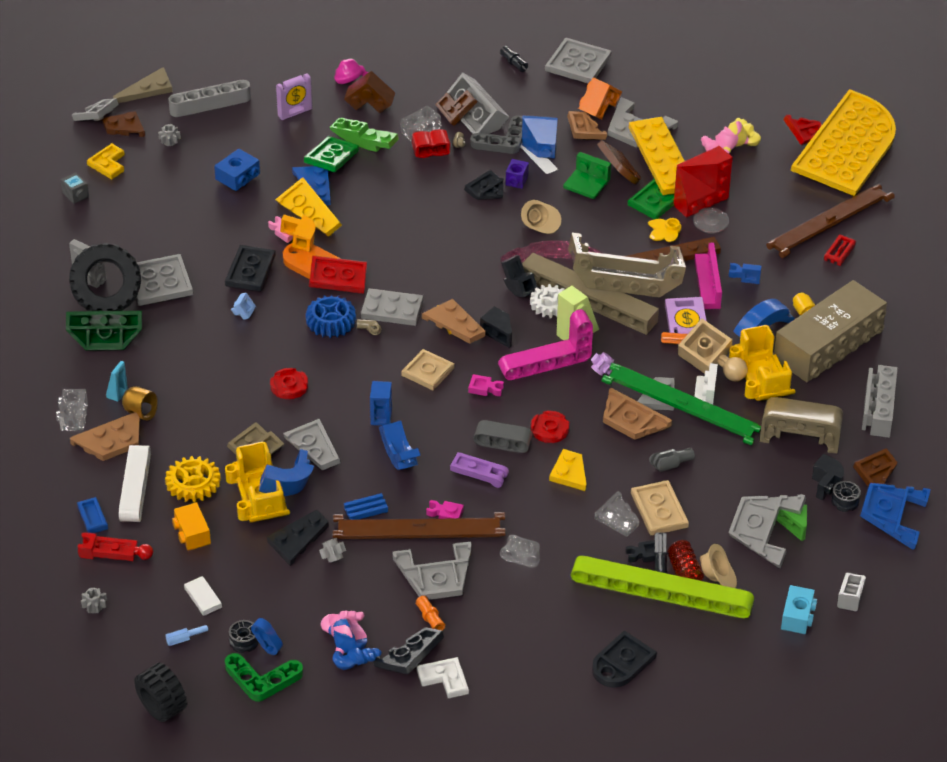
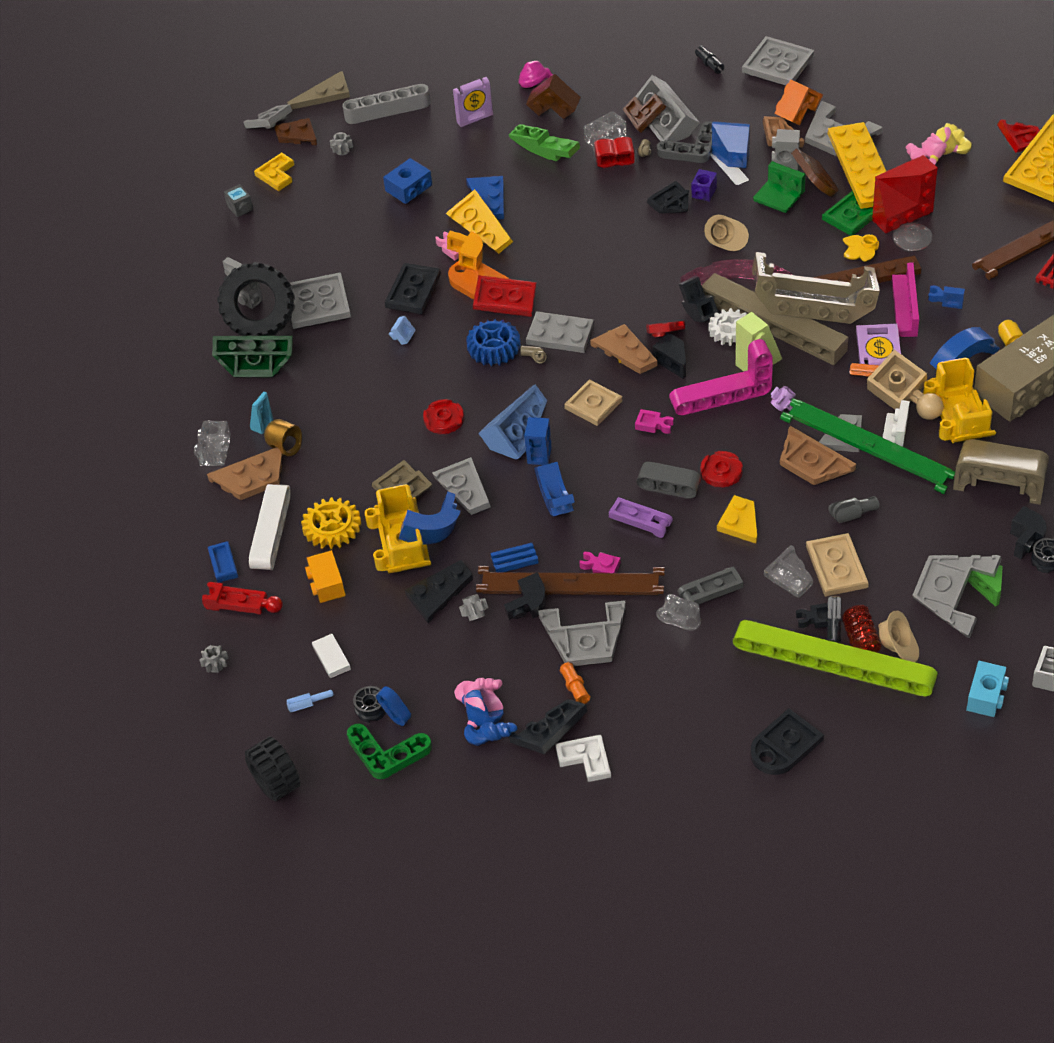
camera: 10 degrees right, 5 degrees up
green tile [304,136,359,172] -> none
none -> medium blue wedge [478,384,547,459]
none -> black brick [504,572,546,620]
none -> red wing [646,321,685,337]
none -> dark grey plate [677,566,743,610]
none -> light grey brick [772,129,800,171]

